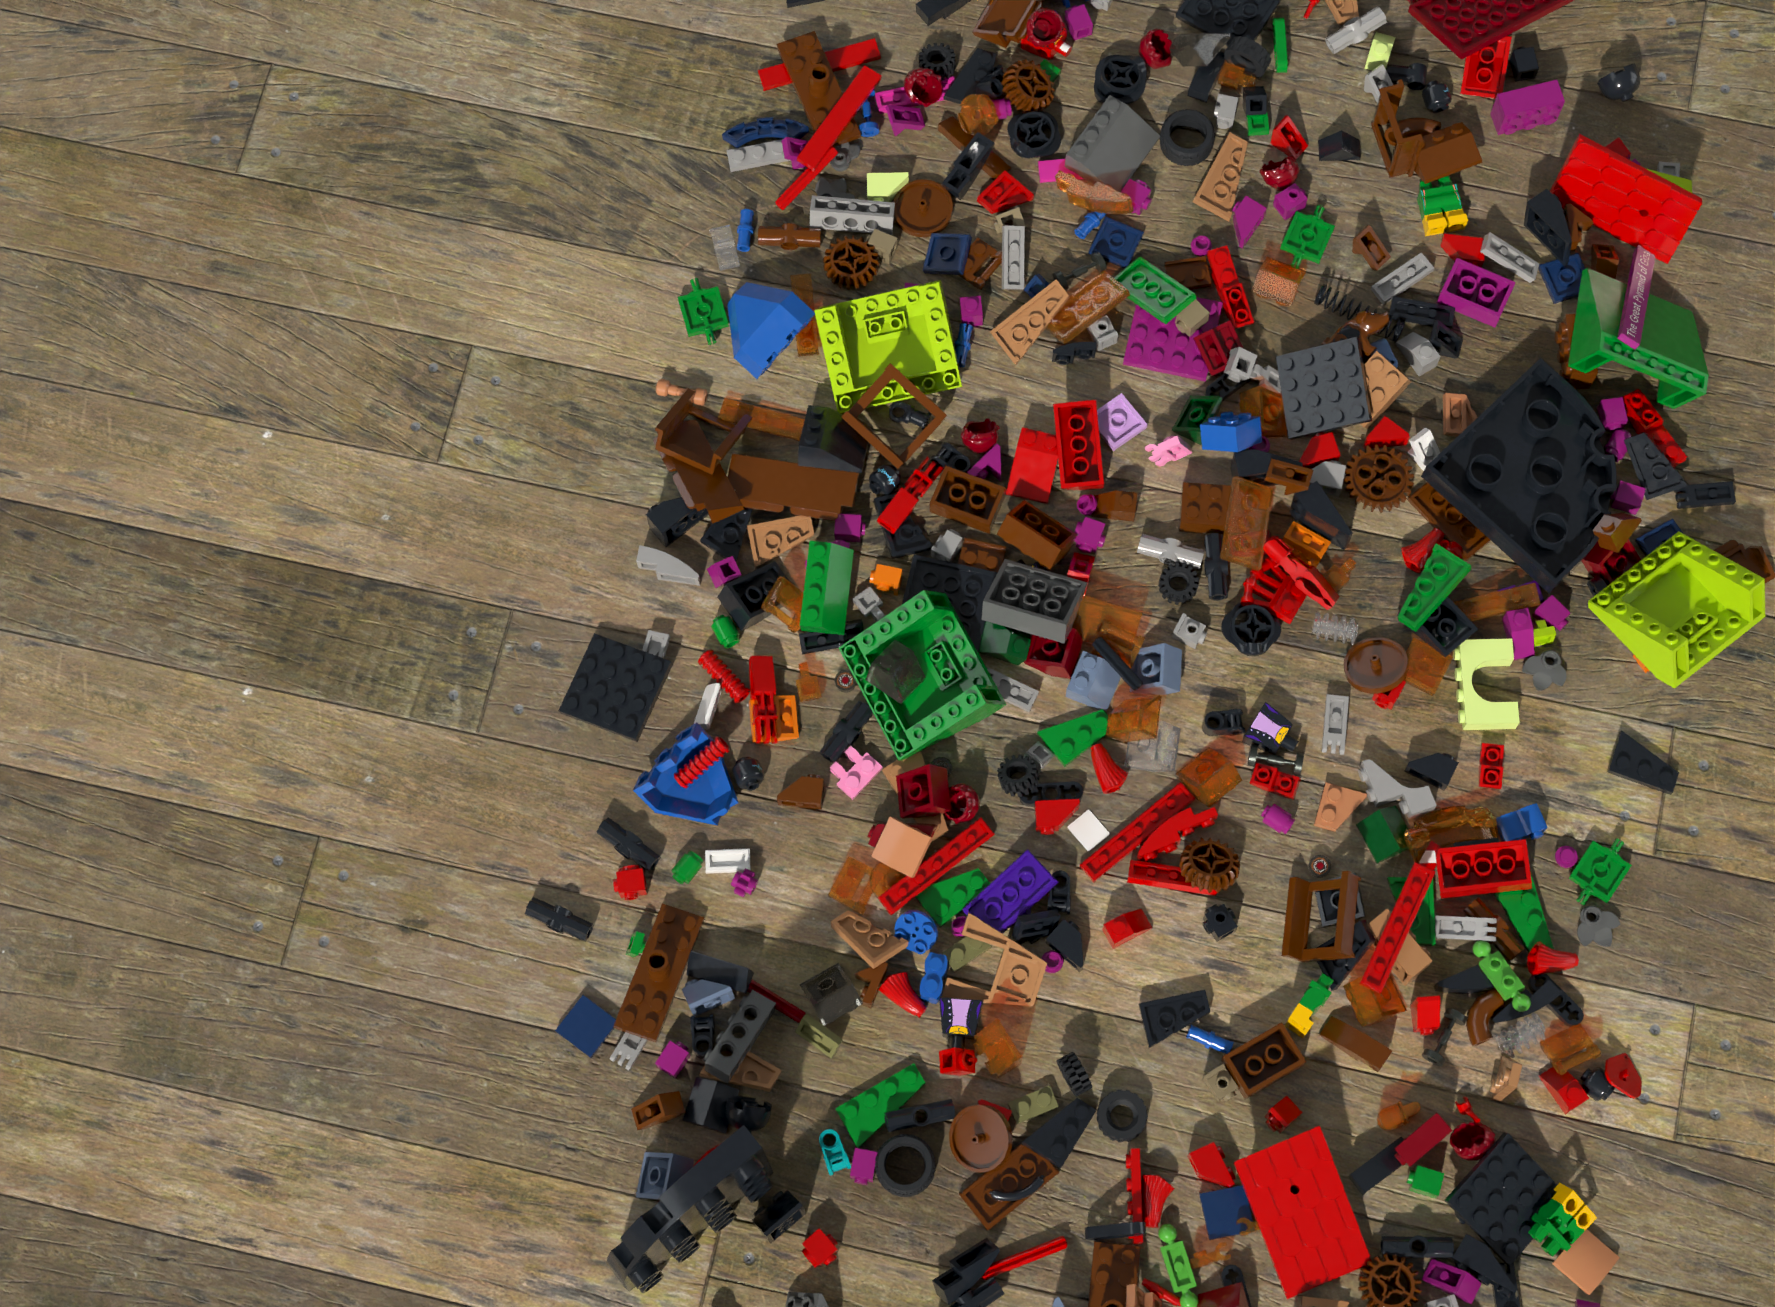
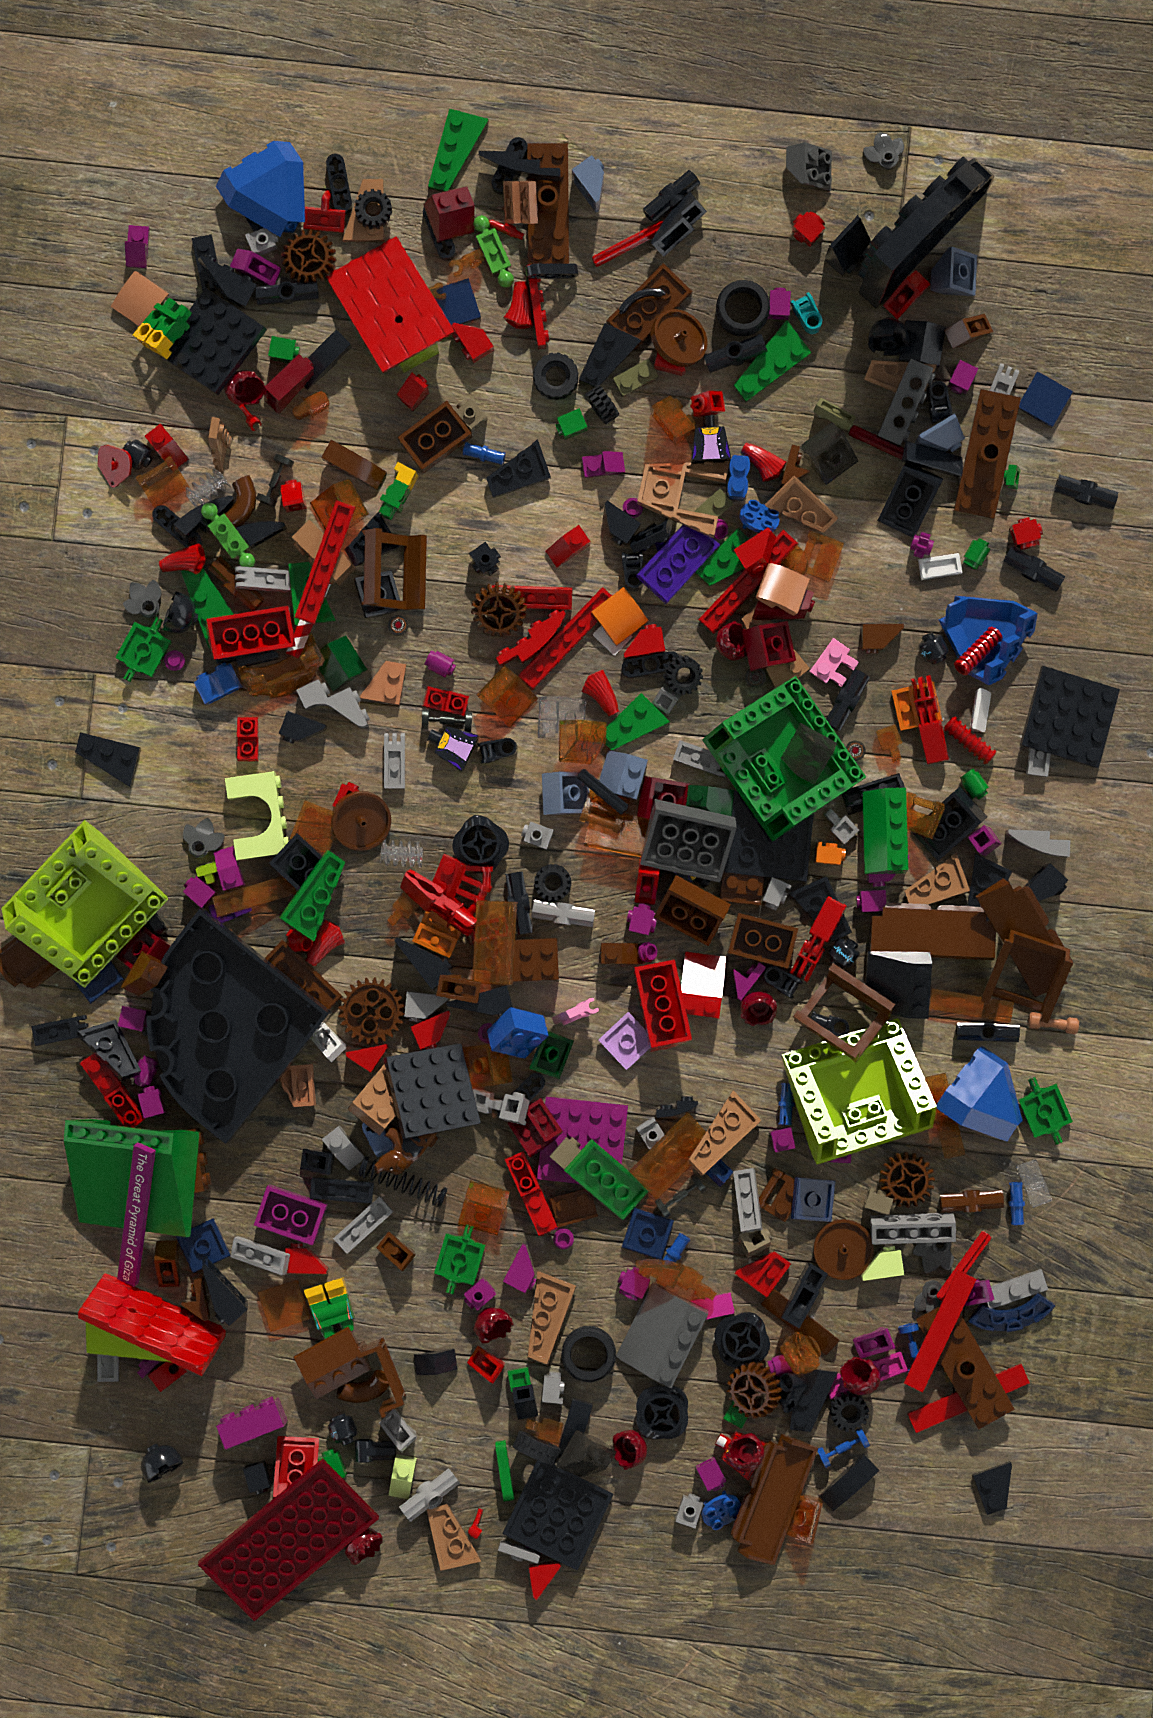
camera: 170 degrees right, 15 degrees up
none -> black cylinder [162,591,198,634]
none -> clear orange tile [258,1279,311,1332]
none -> green brick [318,1449,347,1478]
none -> green brick [555,408,588,440]
none -> magenta slope [582,451,625,478]
none -> orange slope [591,587,649,646]
none -> red slope [734,527,776,575]
none -> blue wheel [817,1428,870,1468]
none -> black slope [877,463,943,538]
none -> black piece [956,1022,1020,1042]

